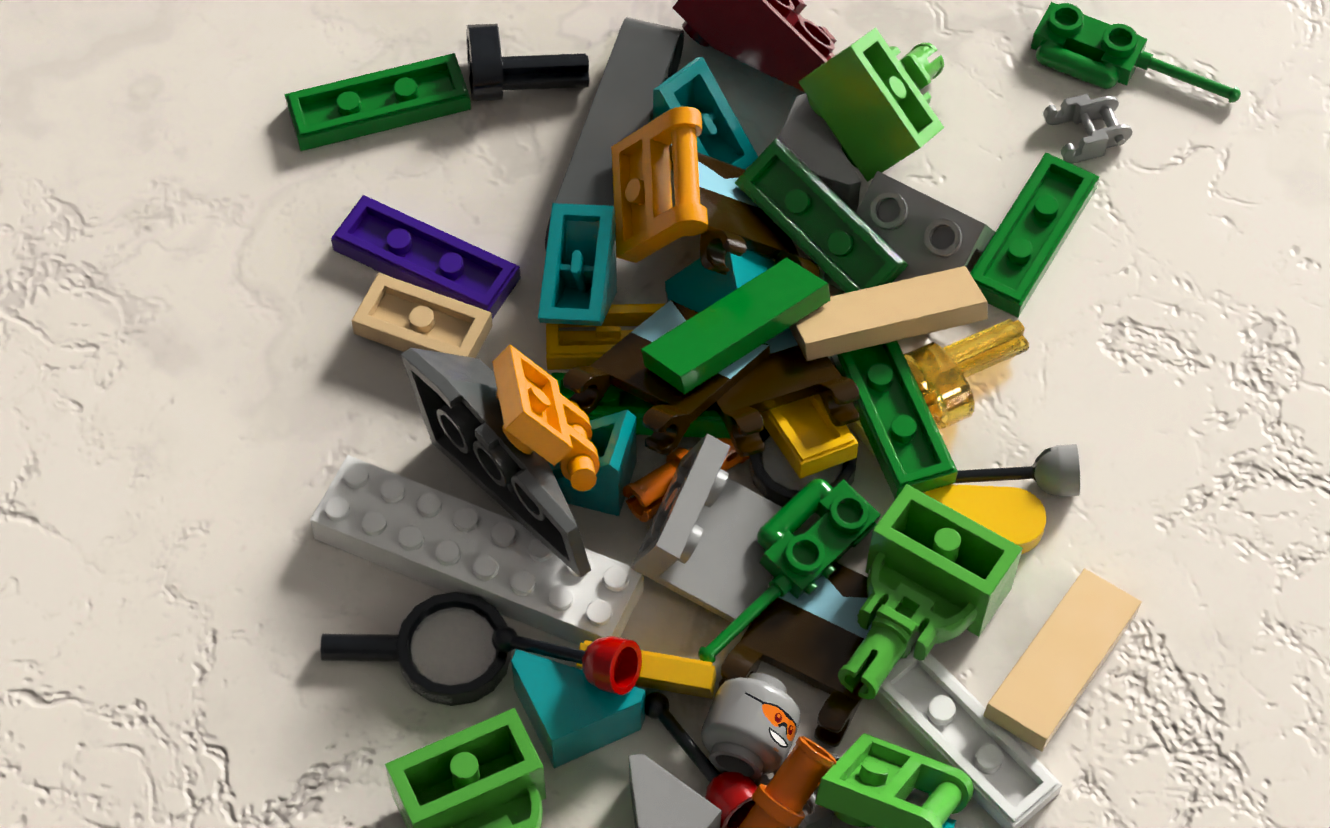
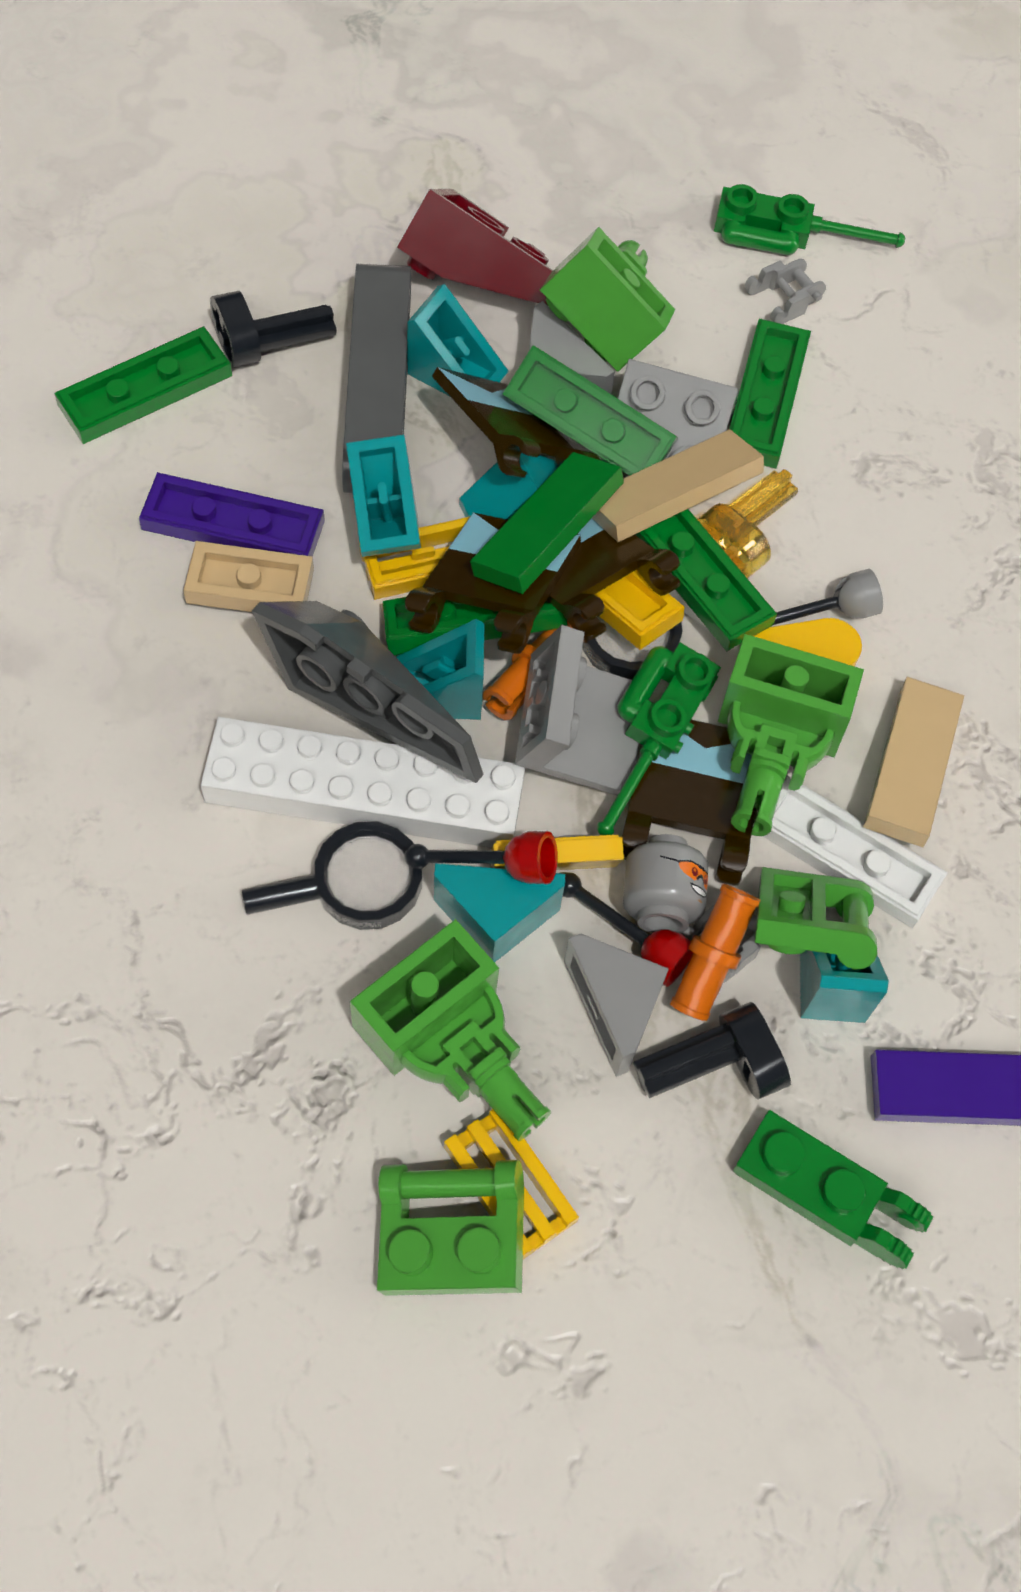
camera: 20 degrees left, 5 degrees up
light orange plate [492,344,600,491] -> none
light orange plate [611,107,708,263] -> none

